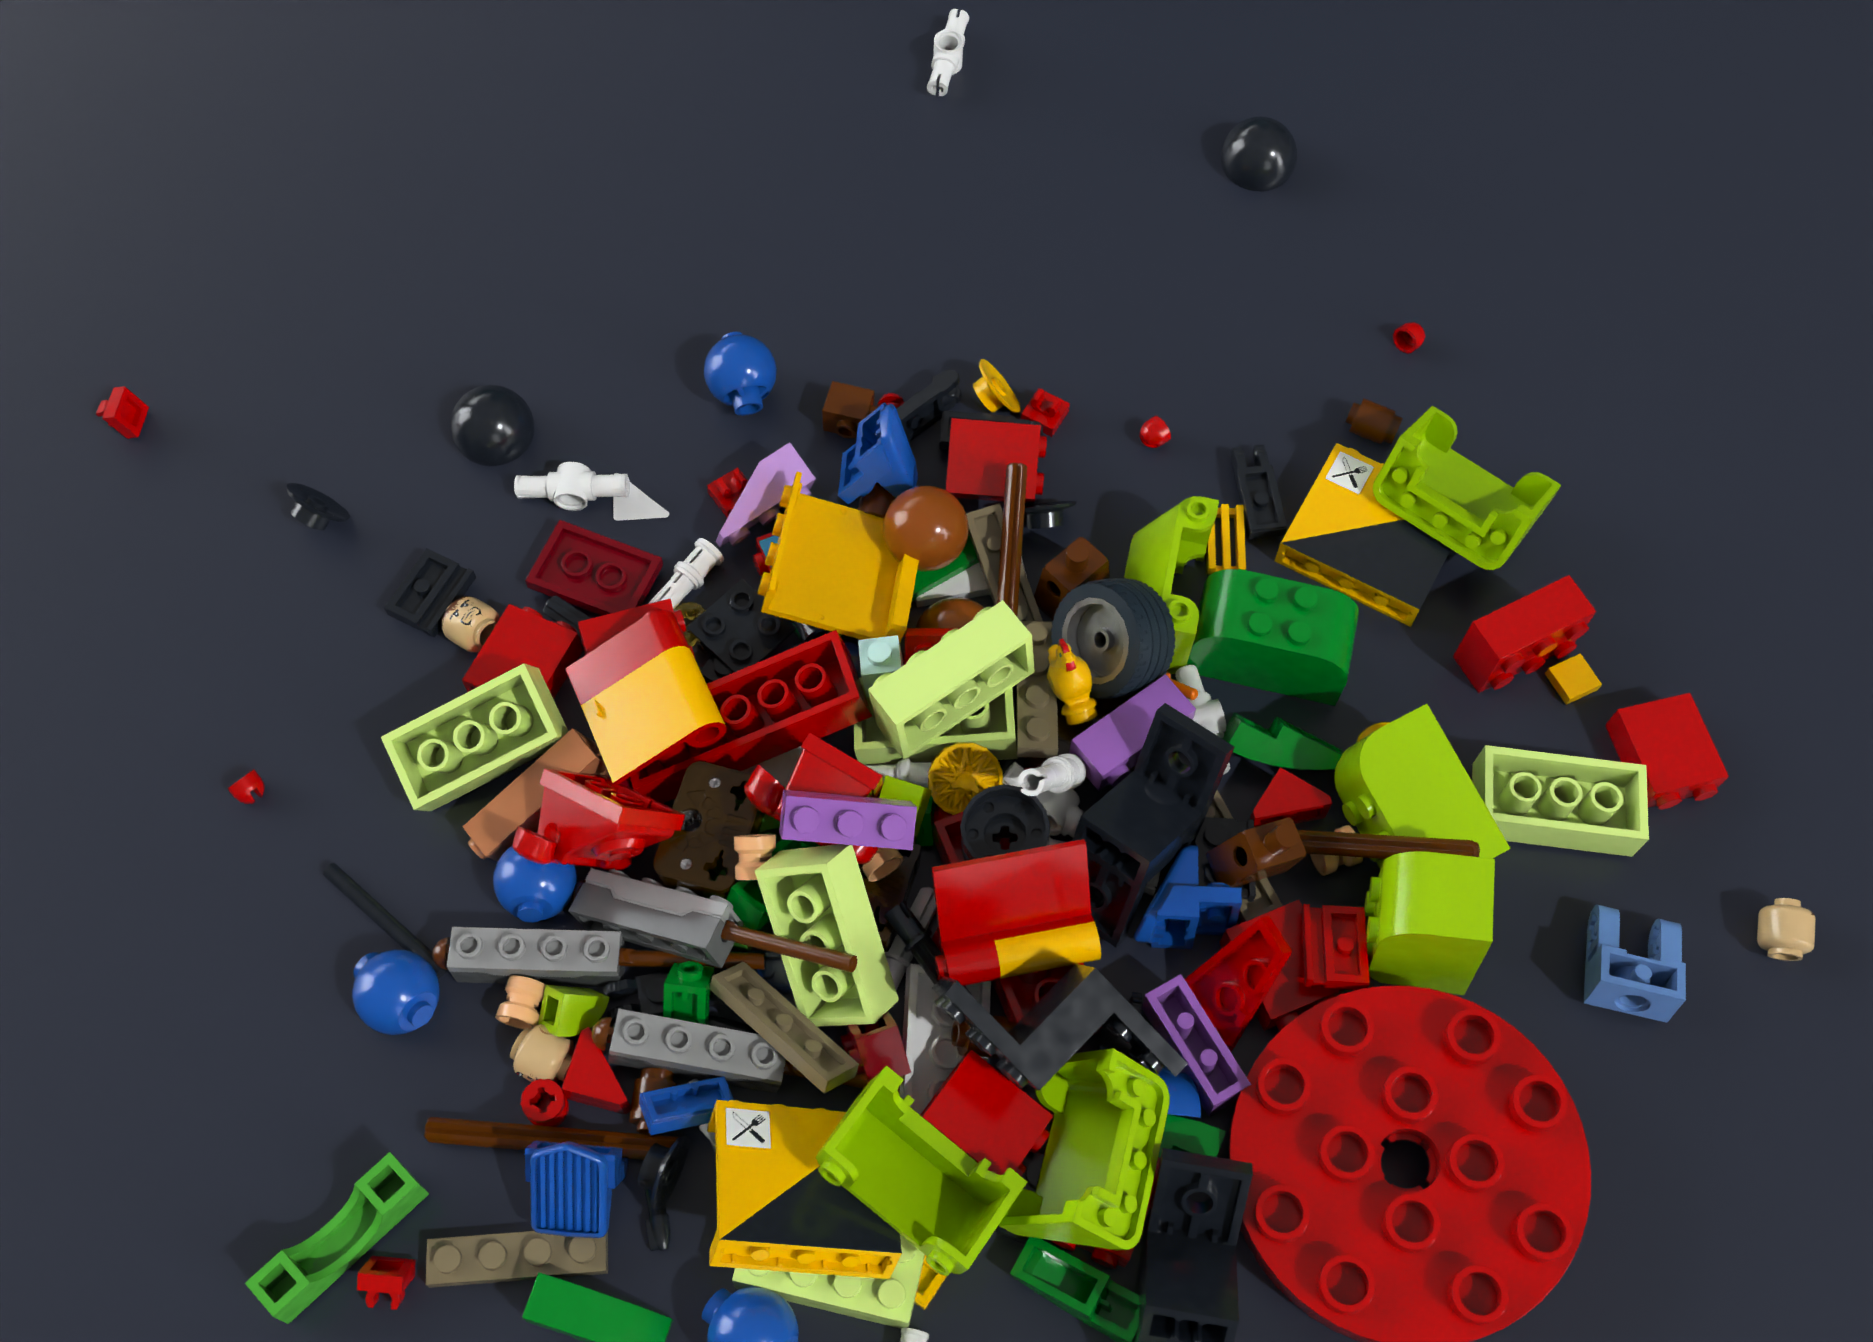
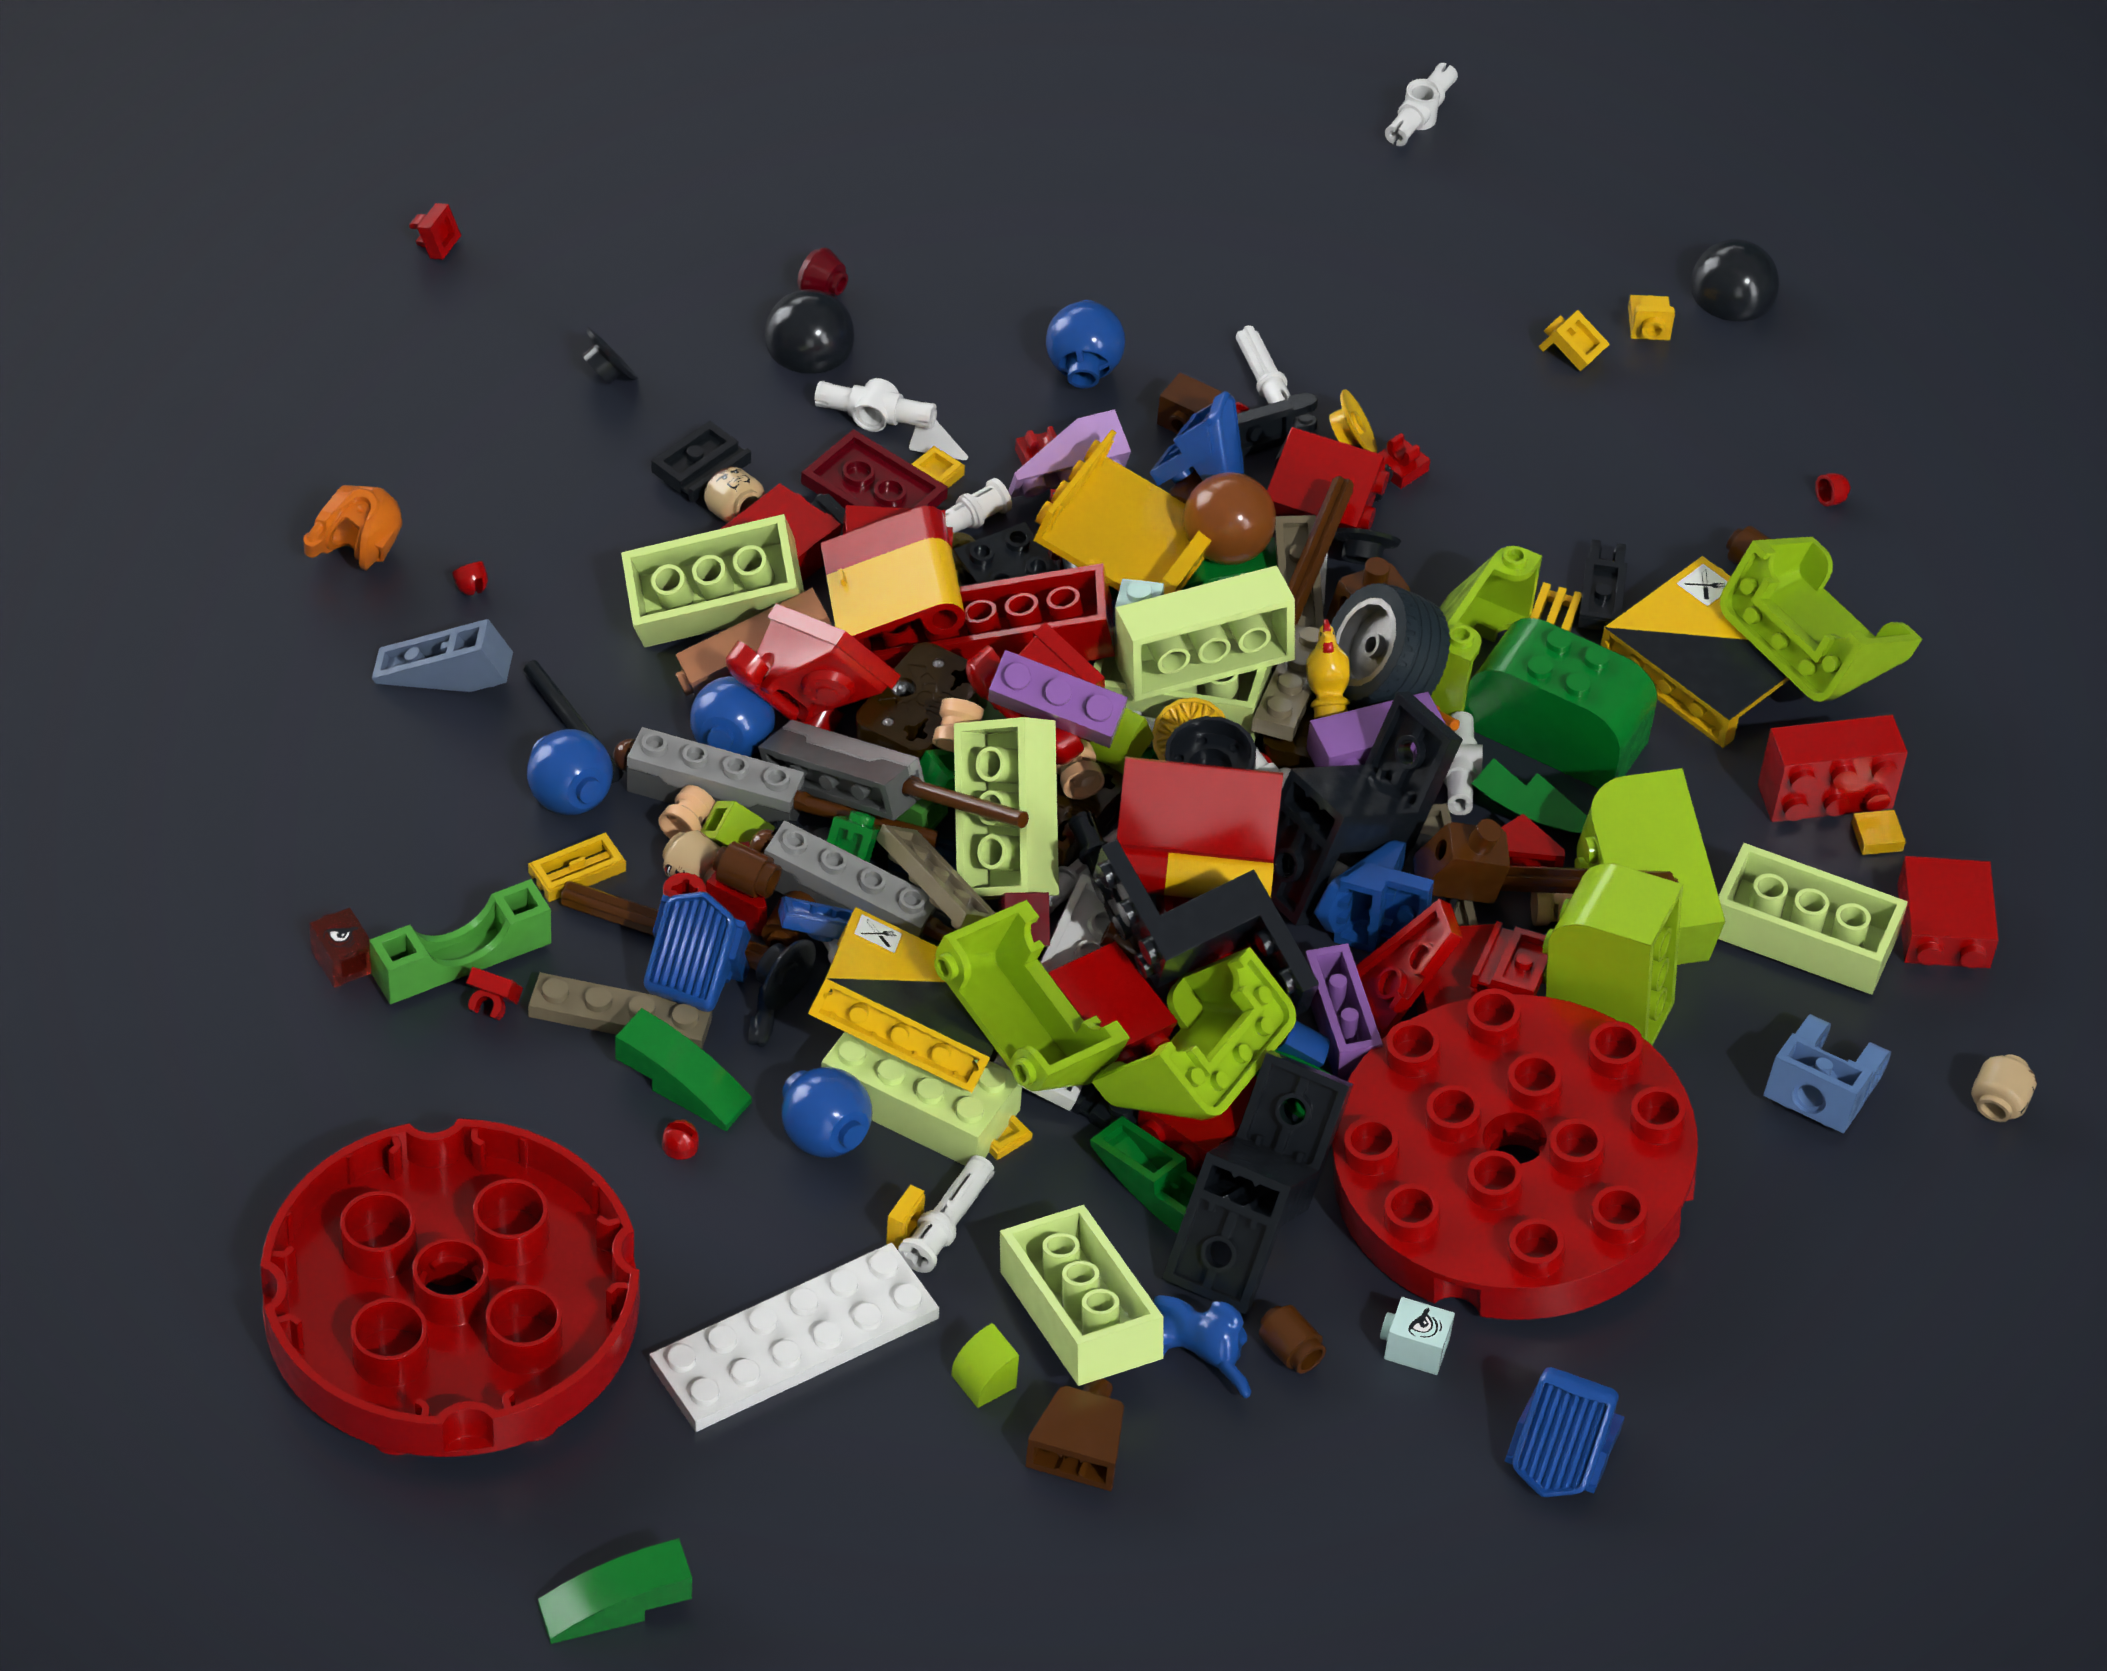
camera: 15 degrees right, 15 degrees down
white pin [1018,753,1086,796] -> none
red hinge [1140,416,1171,448] -> none
none -> orange helmet [303,485,402,571]
none -> clear red brick [309,907,371,988]
none -> sand blue slope [372,619,513,692]
none -> yellow tile [528,832,626,902]
none -> reddish brown brick [713,841,782,898]
none -> dark red cone [797,247,848,296]
none -> yellow tile [912,446,965,488]
none -> white axle [1236,325,1291,404]
none -> yellow bracket [1538,310,1610,372]
none -> yellow bracket [1628,295,1675,341]

